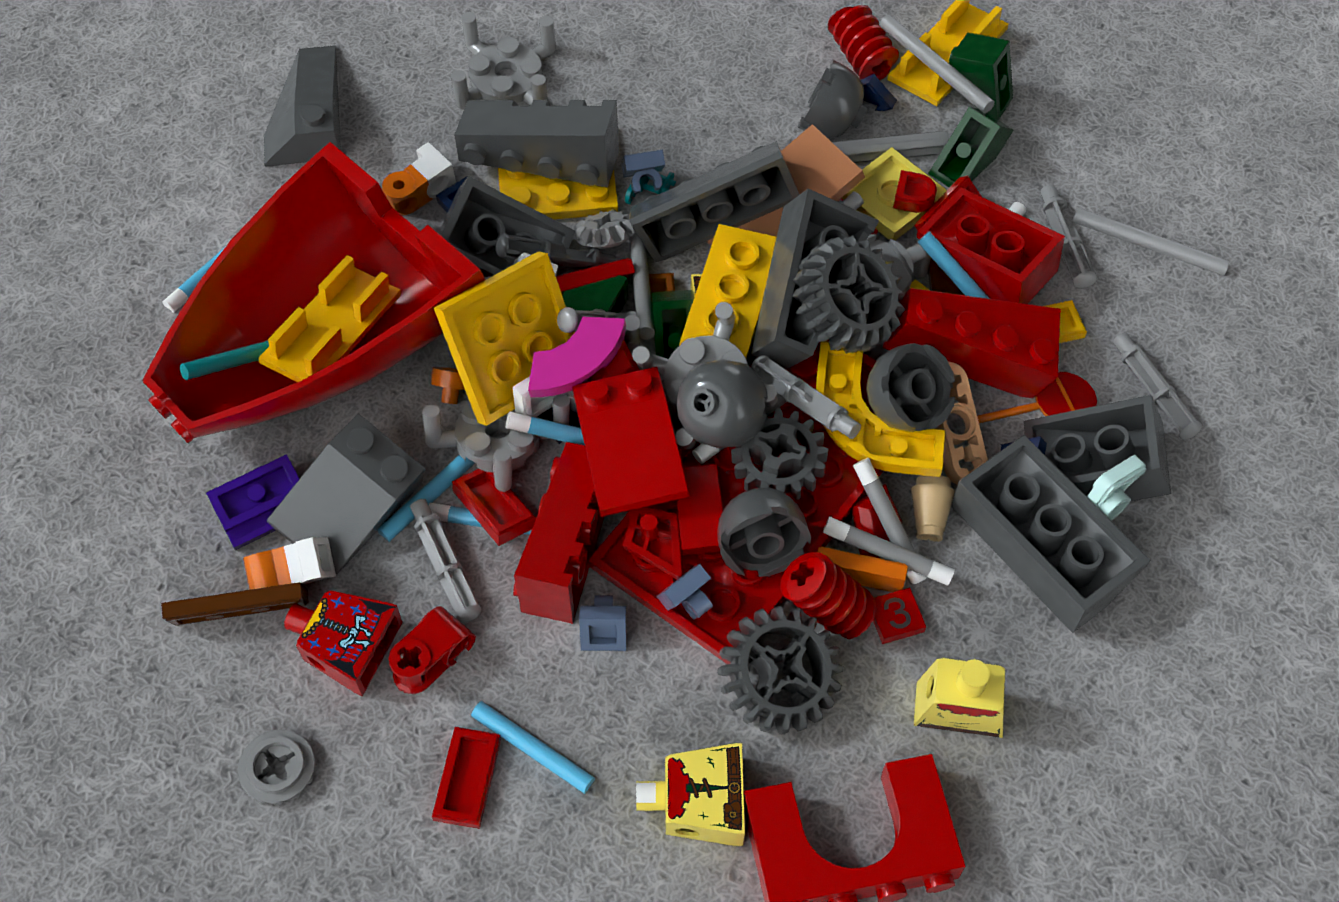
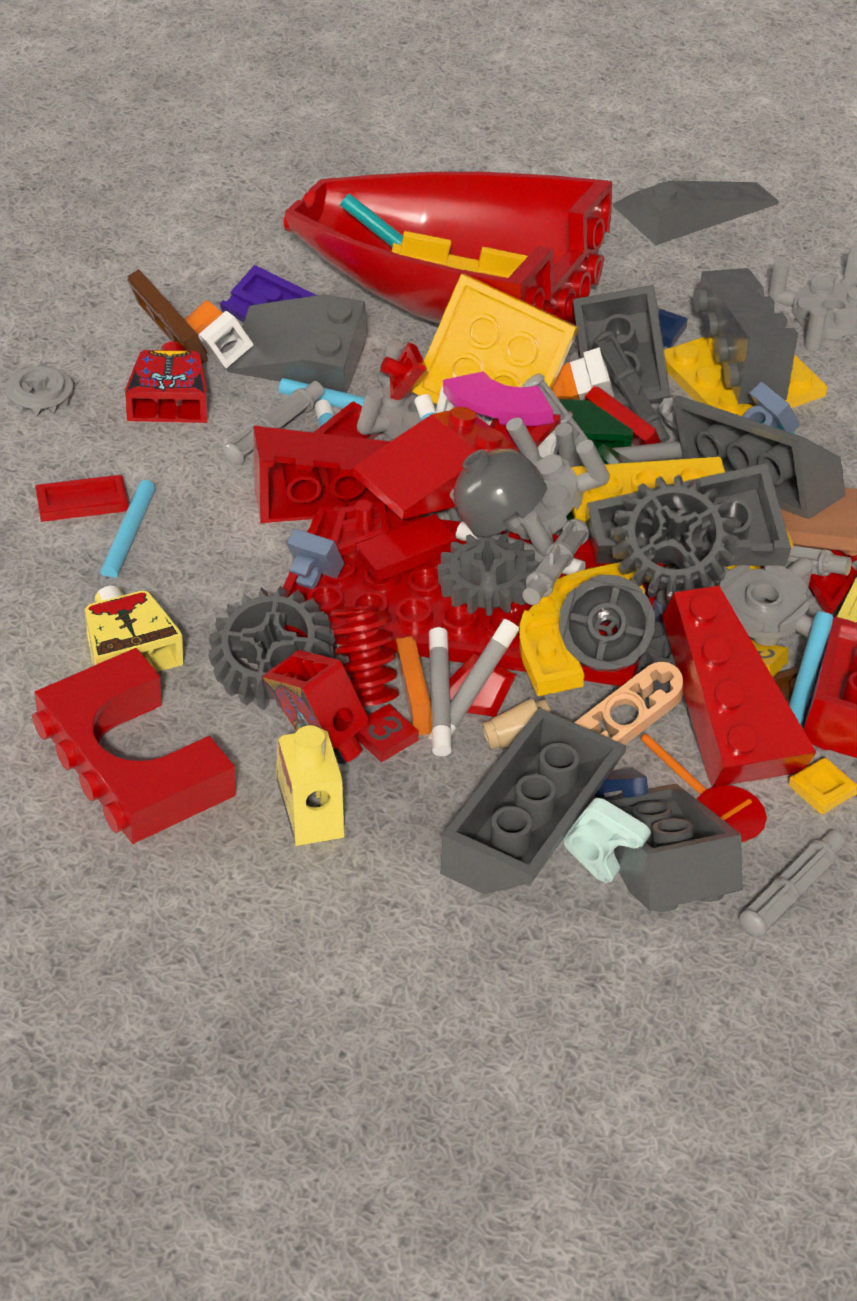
camera: 65 degrees right, 15 degrees down
leg [382,142,456,215] -> none
red piece [388,606,476,694] -> none
sand blue tile [579,595,626,651] -> none
dark grey cylinder [717,488,811,577] -> none
none -> red torso [261,650,368,764]
none -> red piece [380,342,428,400]

